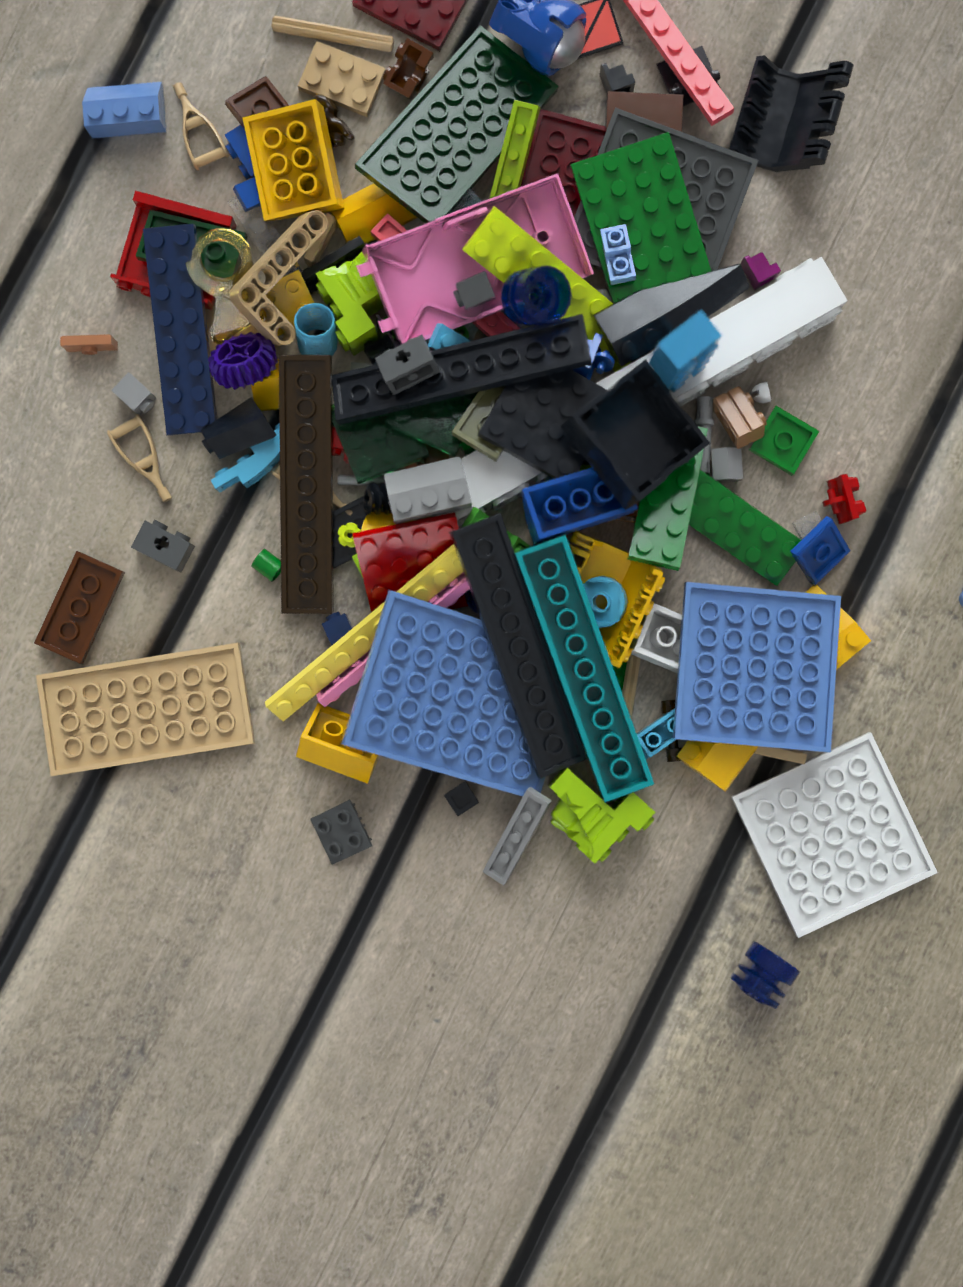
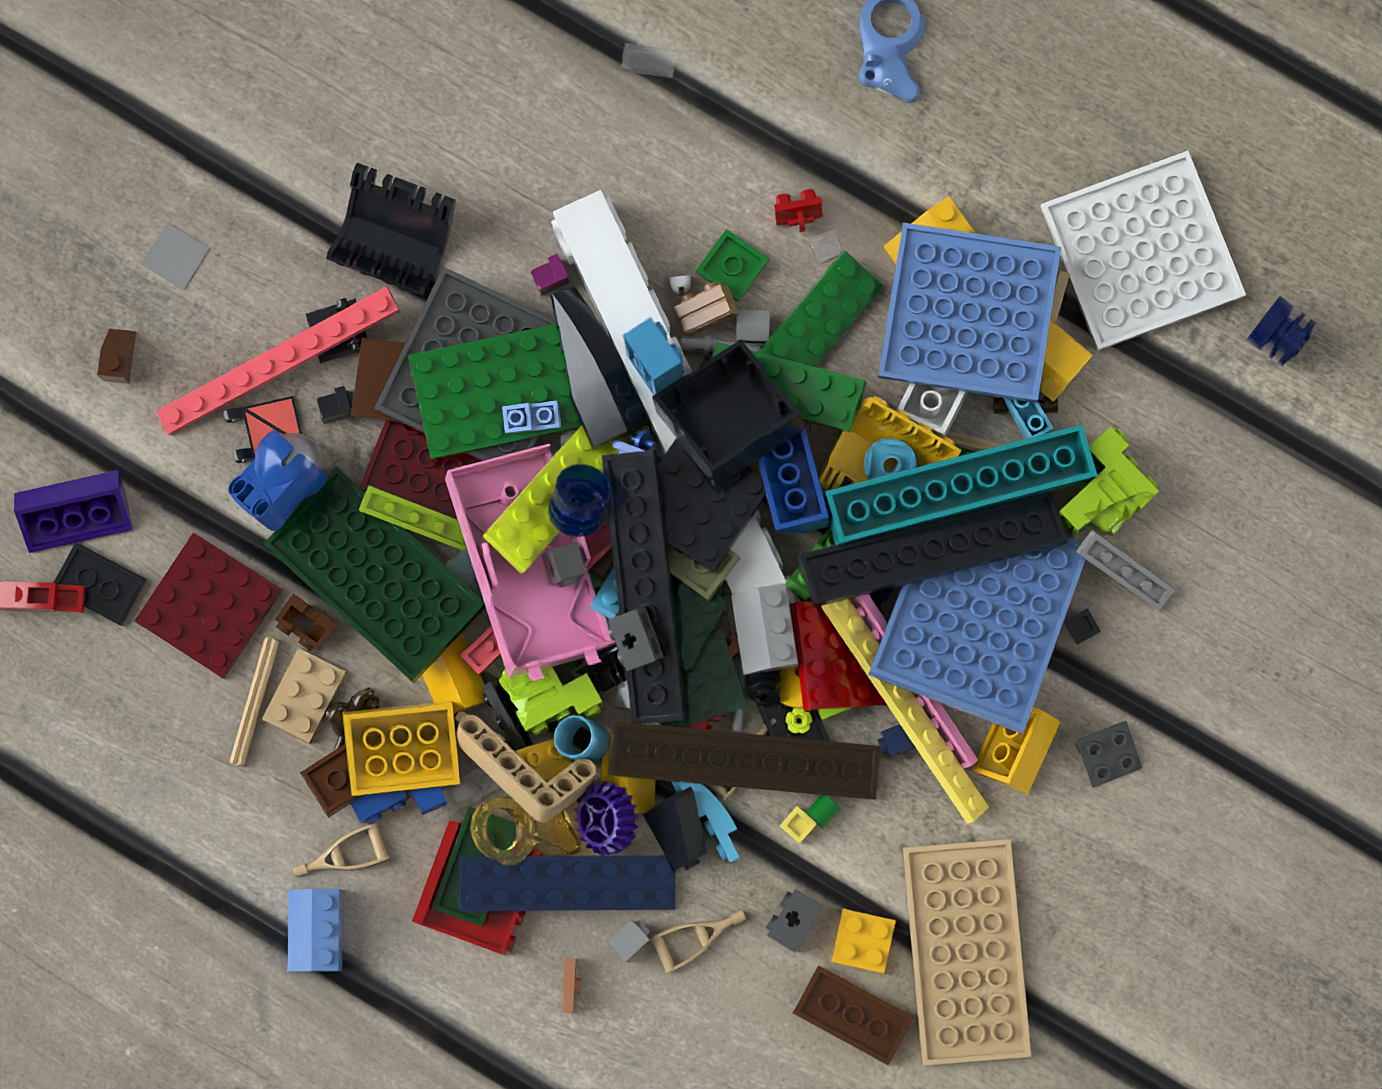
camera: 80 degrees left, 5 degrees down
blue tile [790,516,851,586] -> none
none -> light yellow plate [779,806,817,844]
none -> yellow plate [831,909,895,974]

